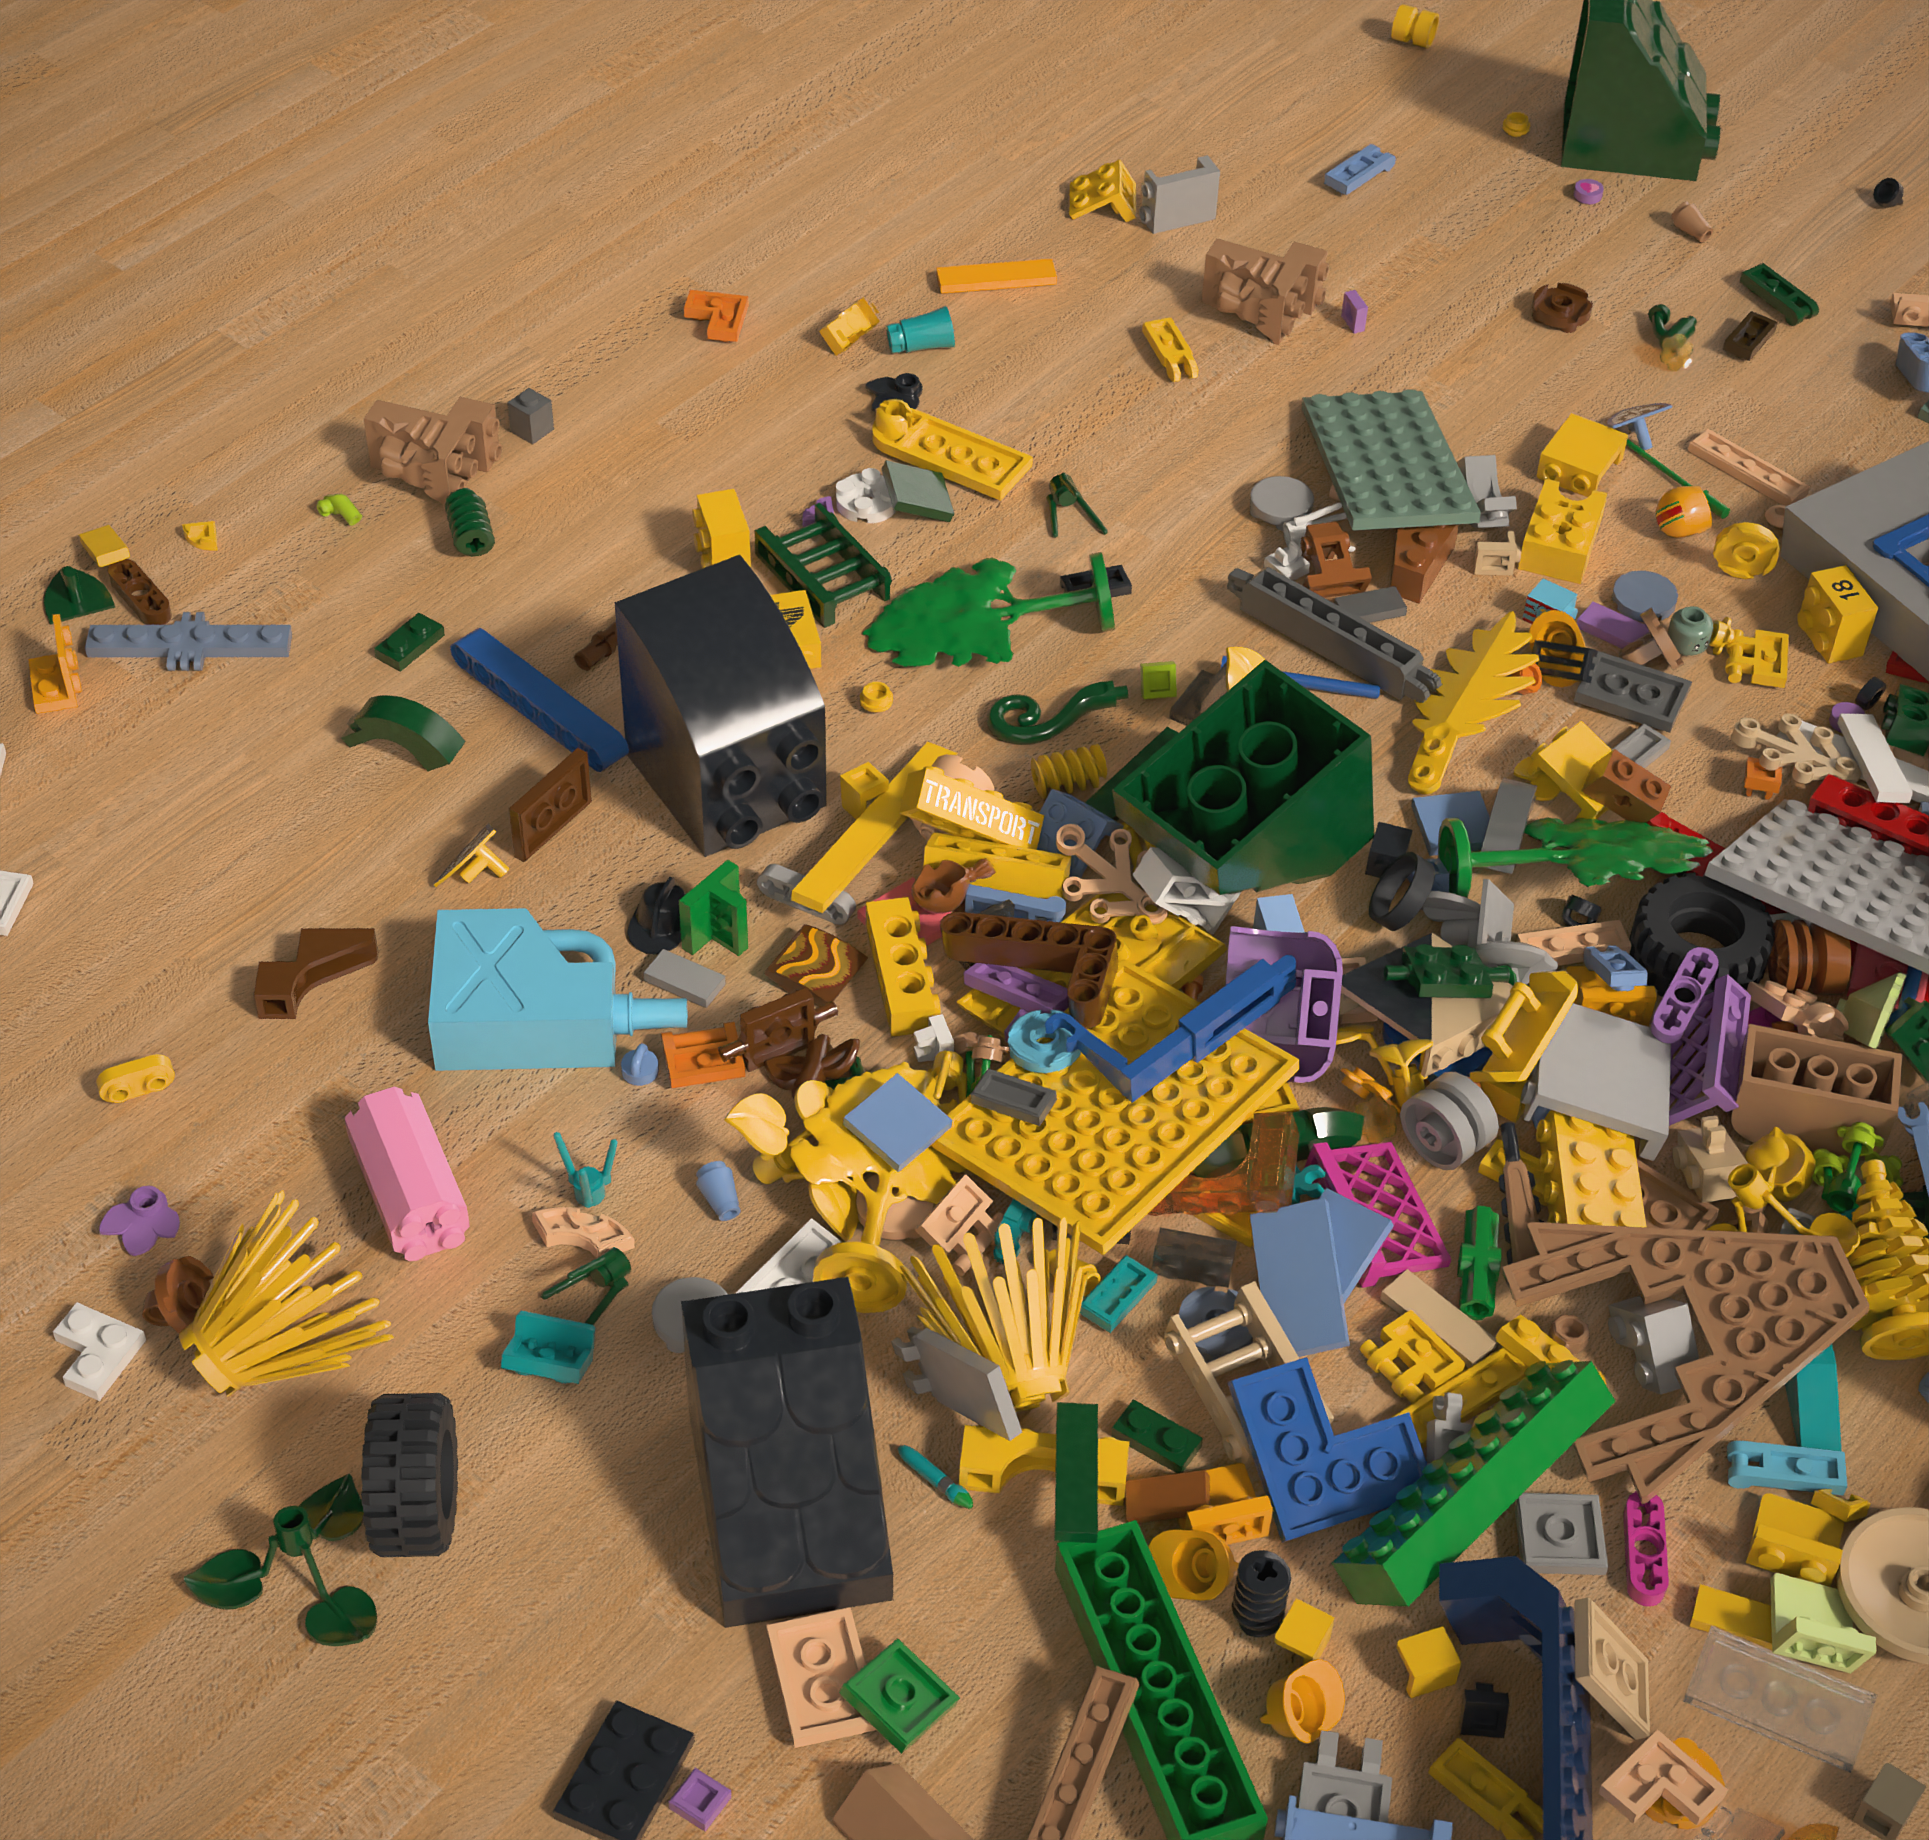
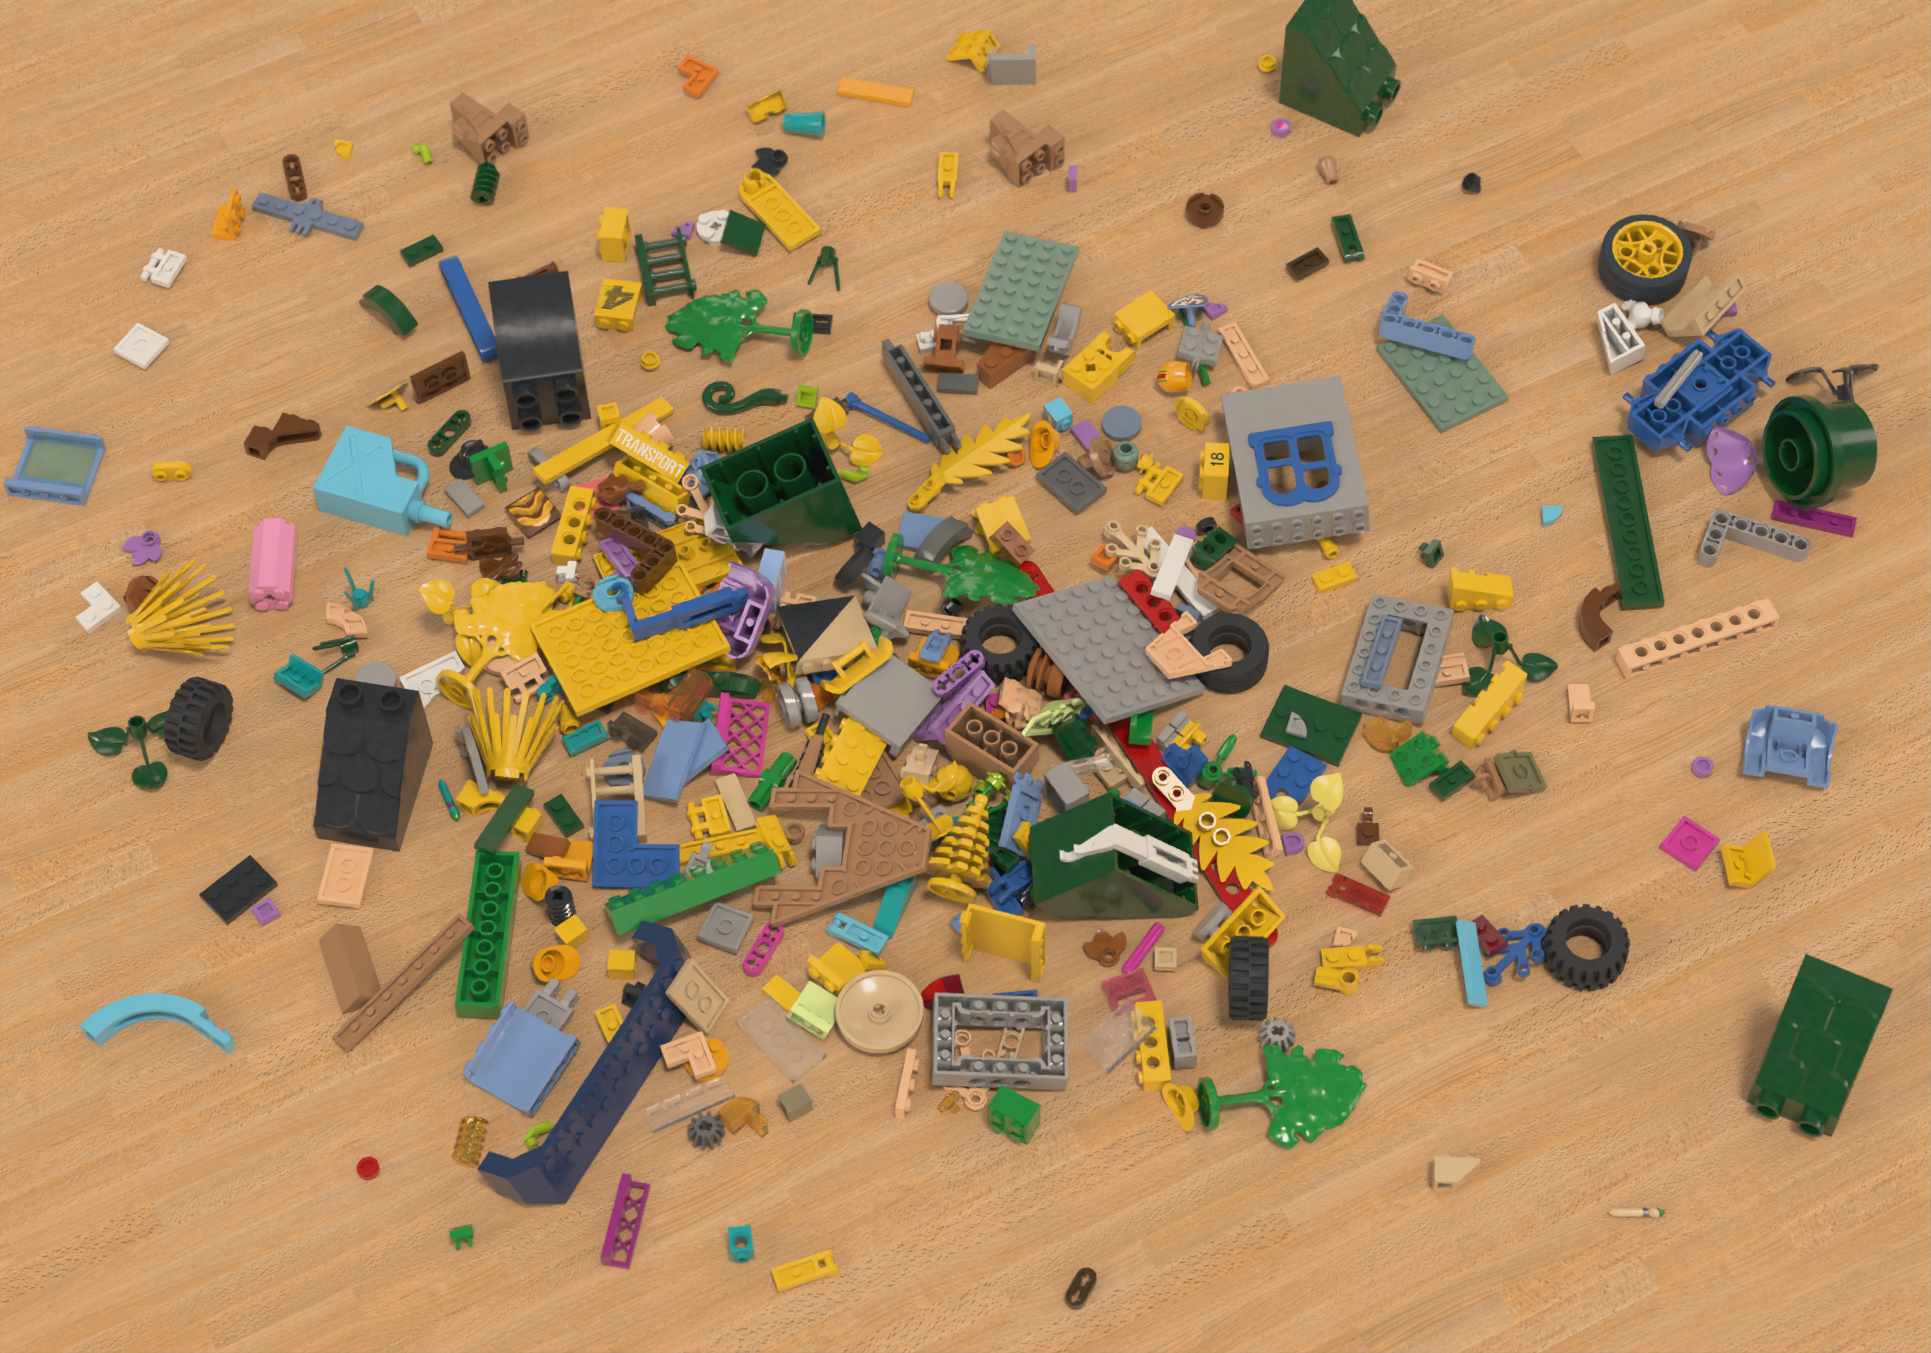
camera: 25 degrees right, 10 degrees up
dark green shield [44,566,115,625] -> none
yellow tile [78,525,130,567] -> none
dark grey brick [507,388,554,445] -> none
medium blue tile [621,1043,659,1086] -> none
medium blue cone [696,1161,741,1221] -> none
green tile [839,1638,960,1754] -> none
medium blue tile [843,1073,953,1172] -> none
dark grey tile [971,1068,1057,1126] -> none
medium blue plate [1324,144,1396,195] -> none
dark green plate [1384,944,1510,998] -> none
black tile [1532,640,1598,683] -> none
light grey tile [1611,724,1671,768] -> none
dark green plant [1648,304,1697,354] -> none
clear yellow plant [1660,333,1694,372] -> none
none -> dark green beam [428,410,472,457]
none -> light grey plate [1177,322,1223,372]
none -> medium lavender tile [1200,302,1228,321]

